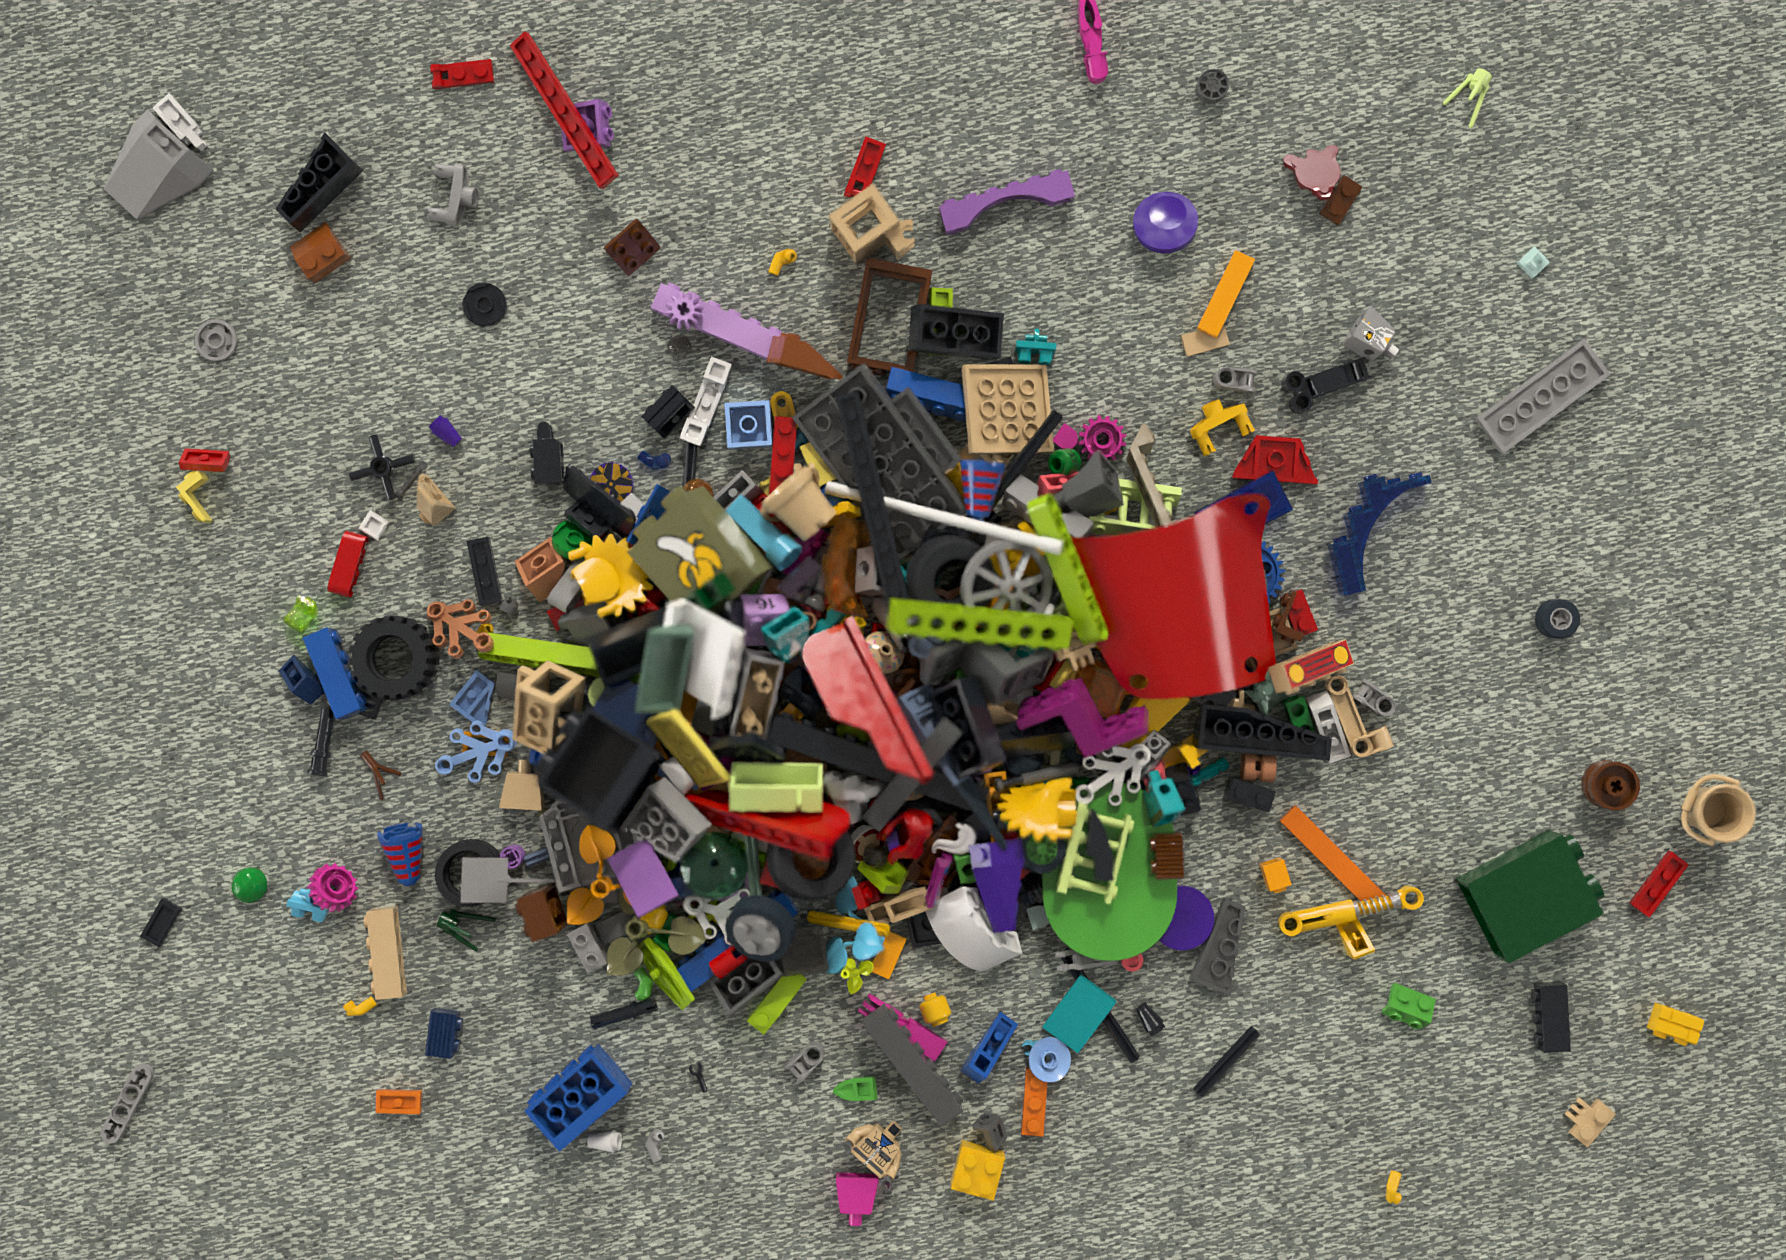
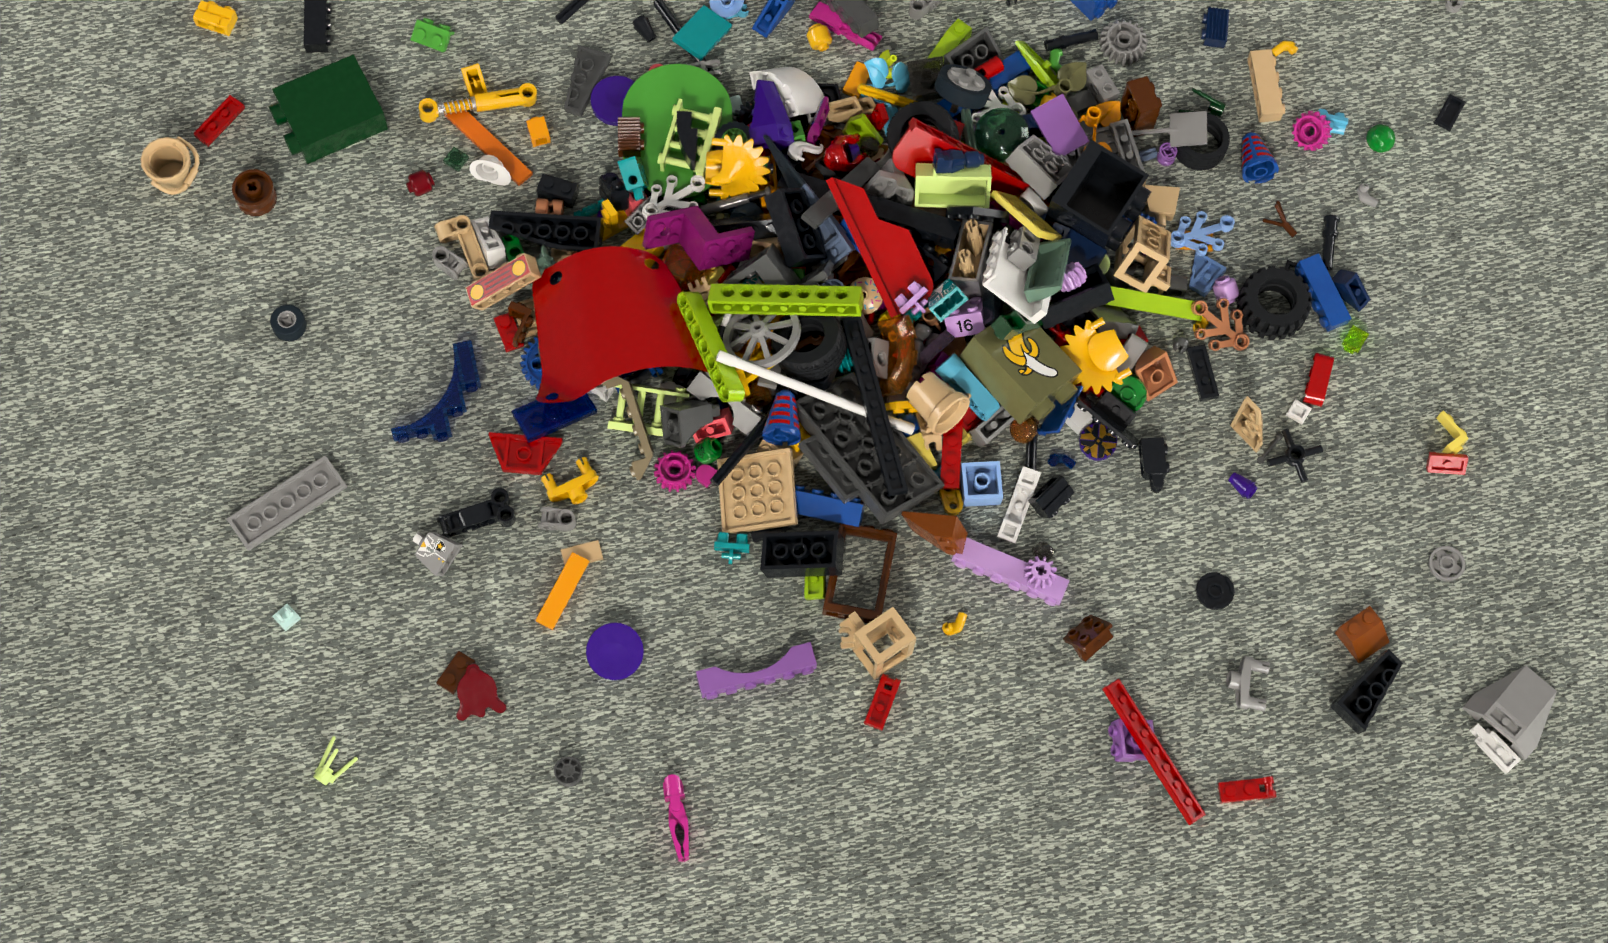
camera: 175 degrees right, 20 degrees down
none -> dark red head [406,170,435,197]
none -> clear green plate [443,147,469,172]
none -> white piece [470,155,511,186]
none -> lavender hips [894,281,928,315]
none -> dark blue piece [933,148,984,173]
none -> light grey brick [1007,225,1041,271]
none -> lavender gear [1061,262,1087,292]
none -> light grey gear [1099,18,1148,66]
none -> lavender head [1212,275,1240,304]
none -> light grey arm [1357,183,1379,208]

